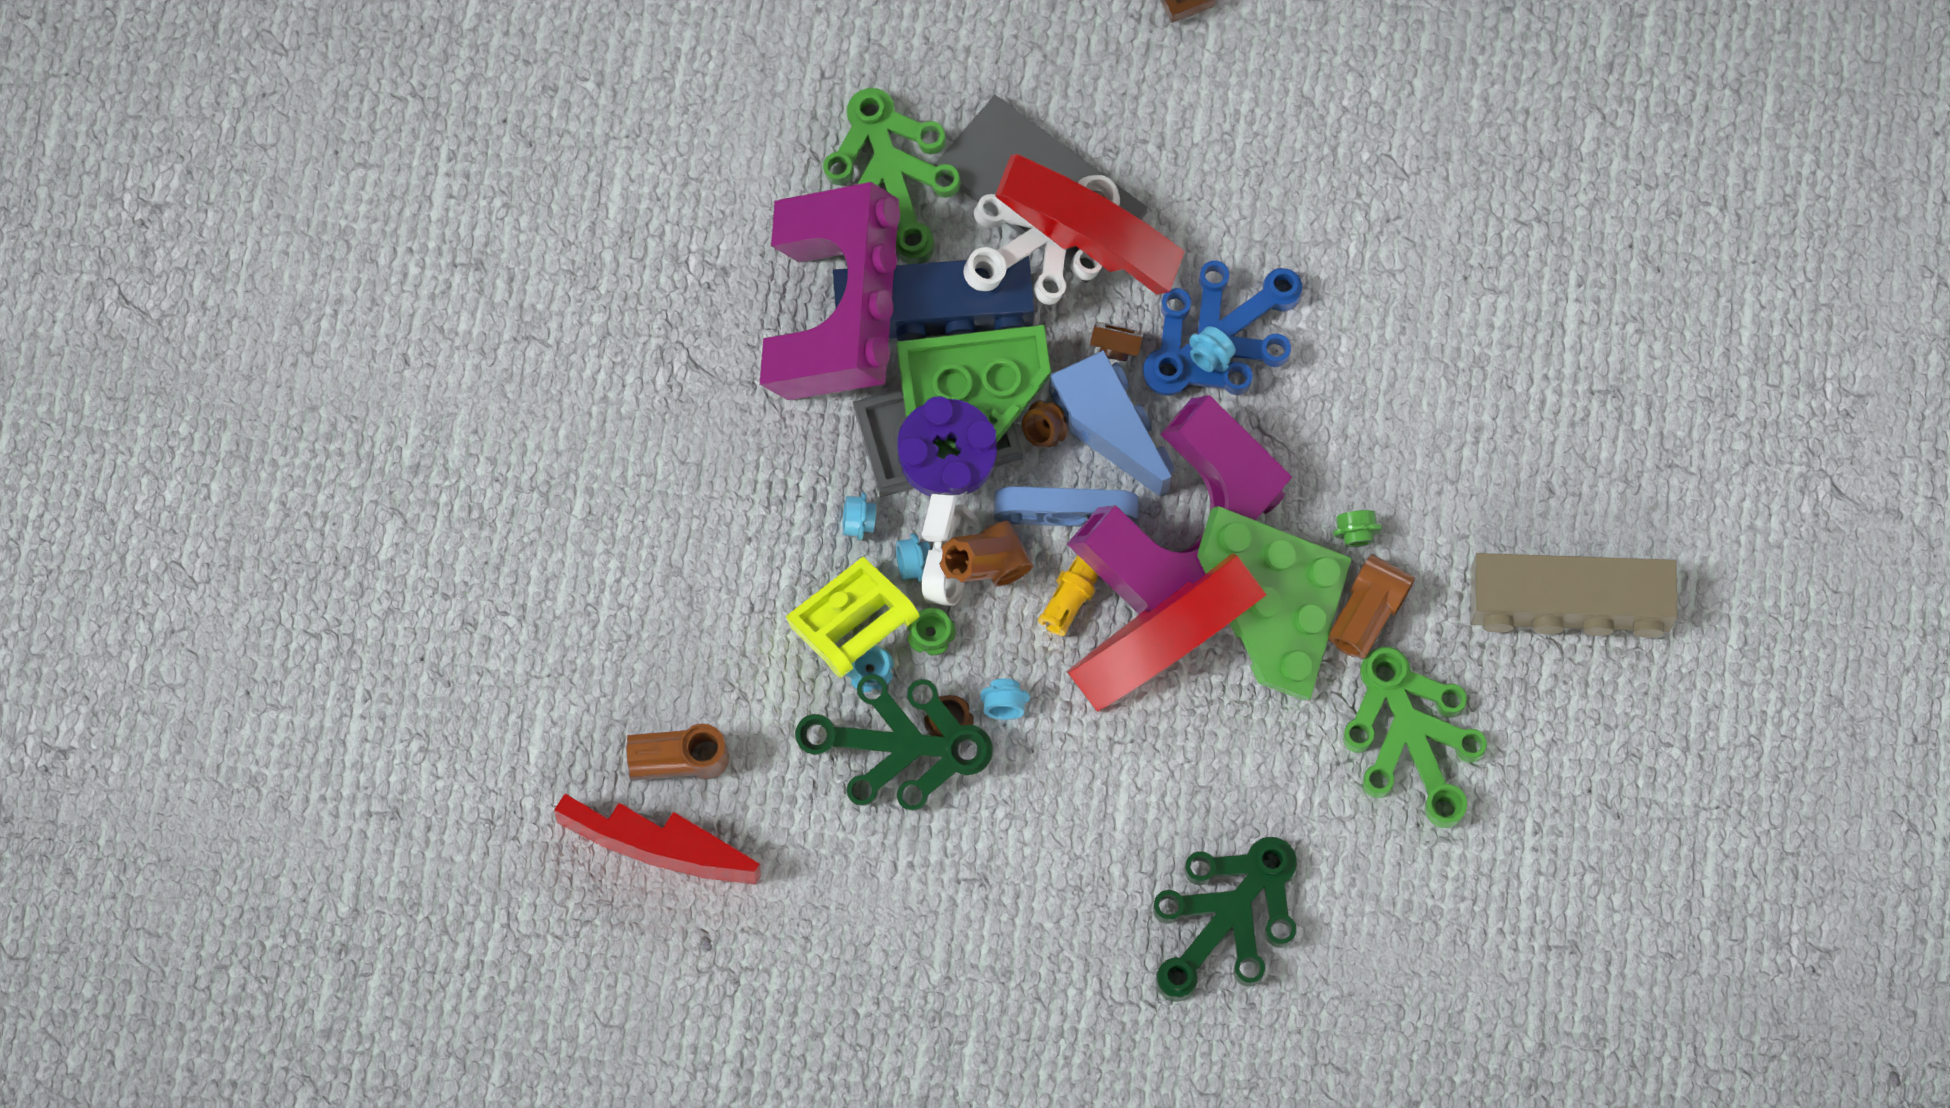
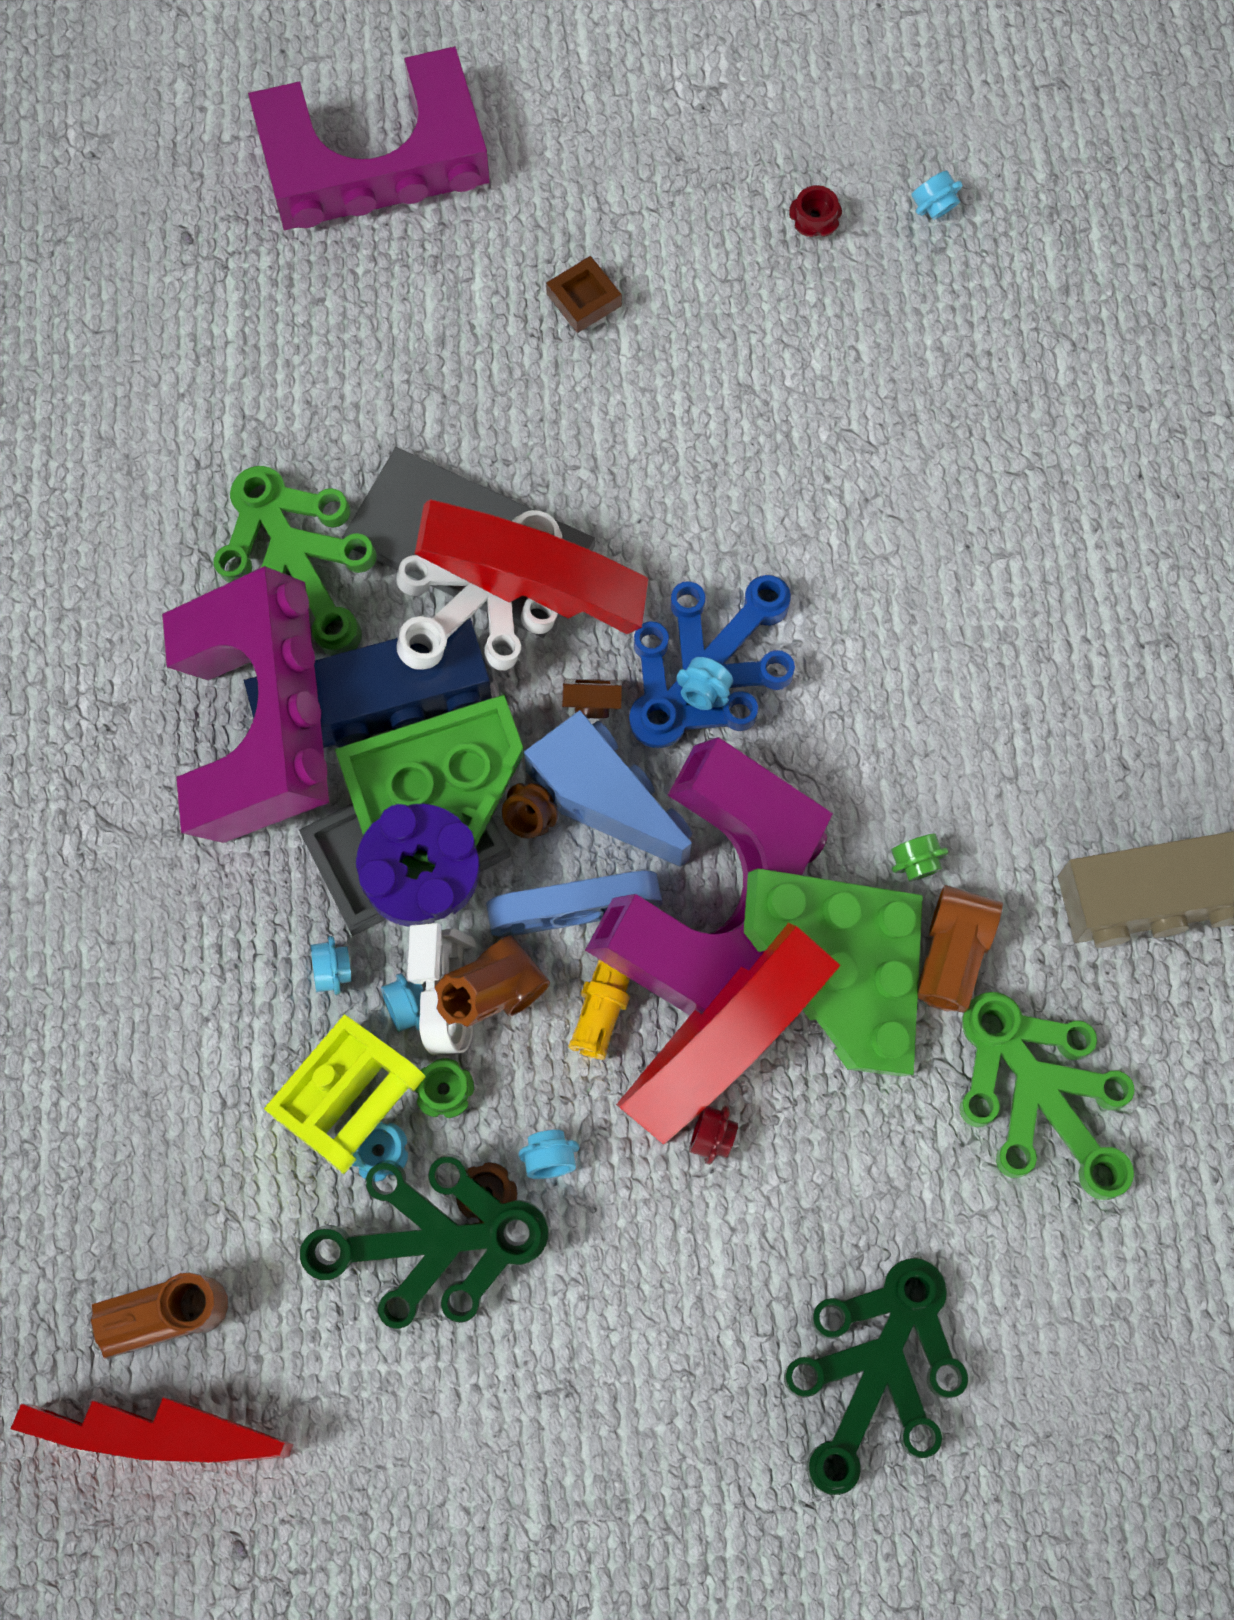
camera: 10 degrees left, 0 degrees up
none -> dark red plate [689,1105,738,1165]

